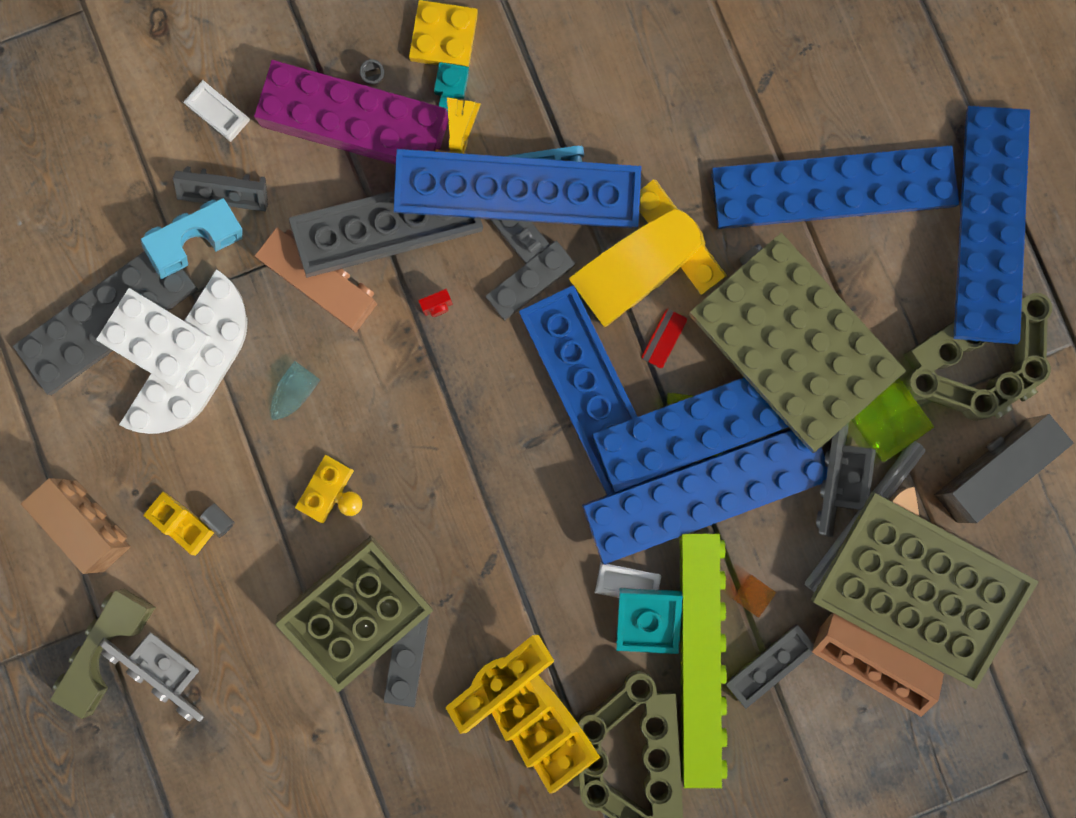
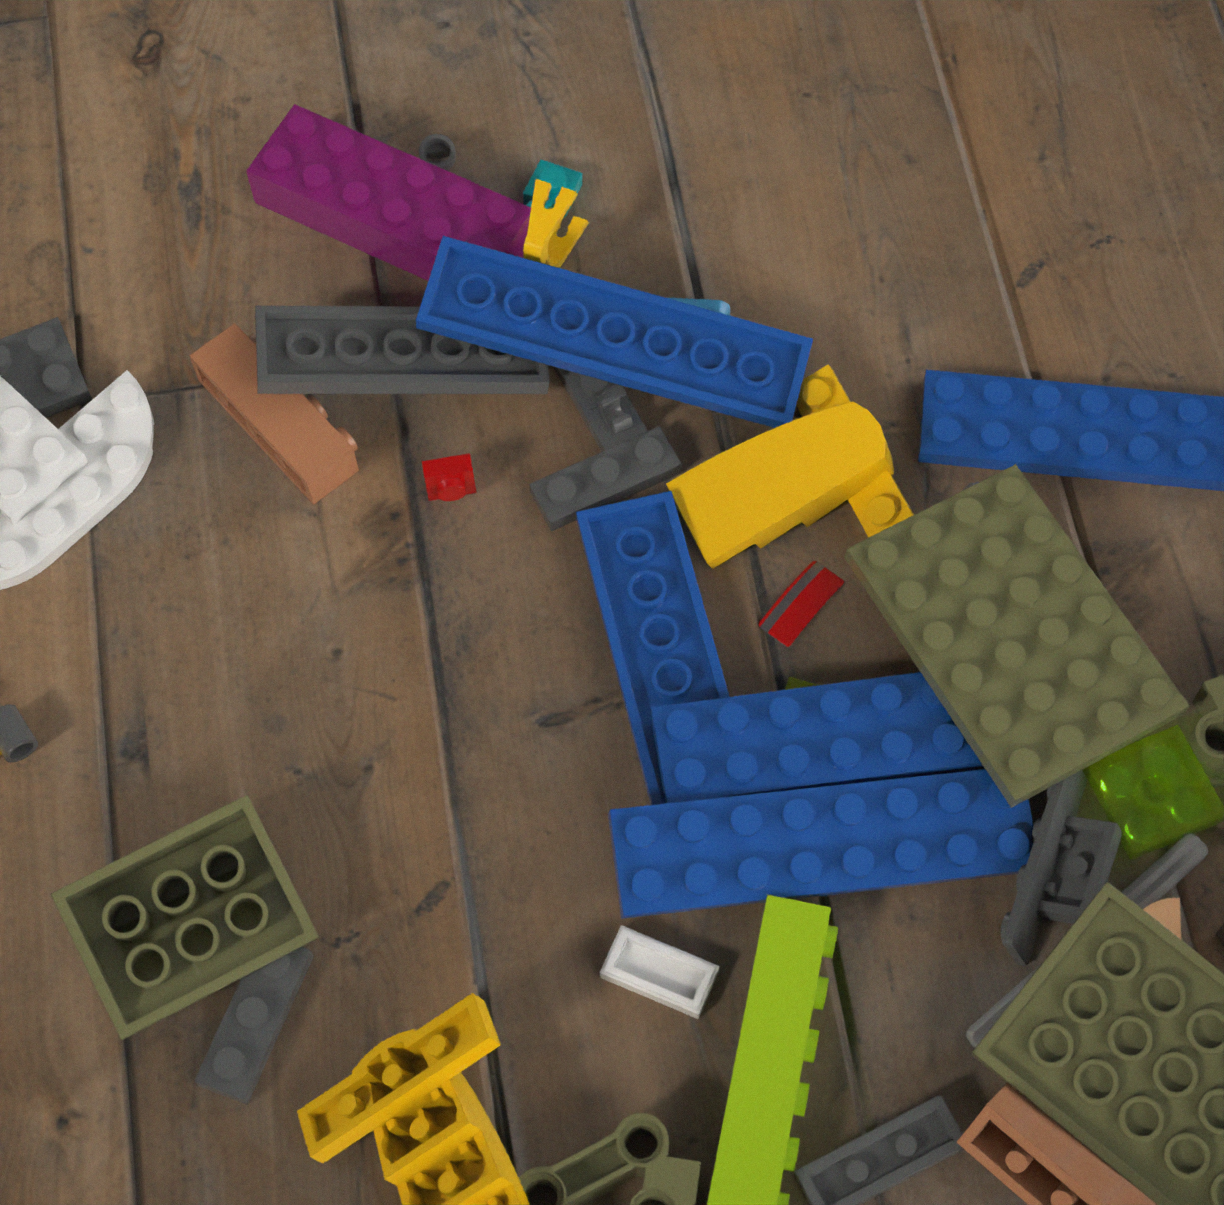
camera: 10 degrees right, 20 degrees down
medium azure arch [141,198,242,279] -> none
dark grey plate [173,166,268,212] -> none
white tile [184,80,250,142] -> none
clear light blue plate [271,361,321,420] -> none
yellow plate [295,455,362,524] -> none
yellow plate [409,0,478,67] -> none
teal plate [616,588,683,654] -> none
clear orange plate [732,574,776,618] -> none

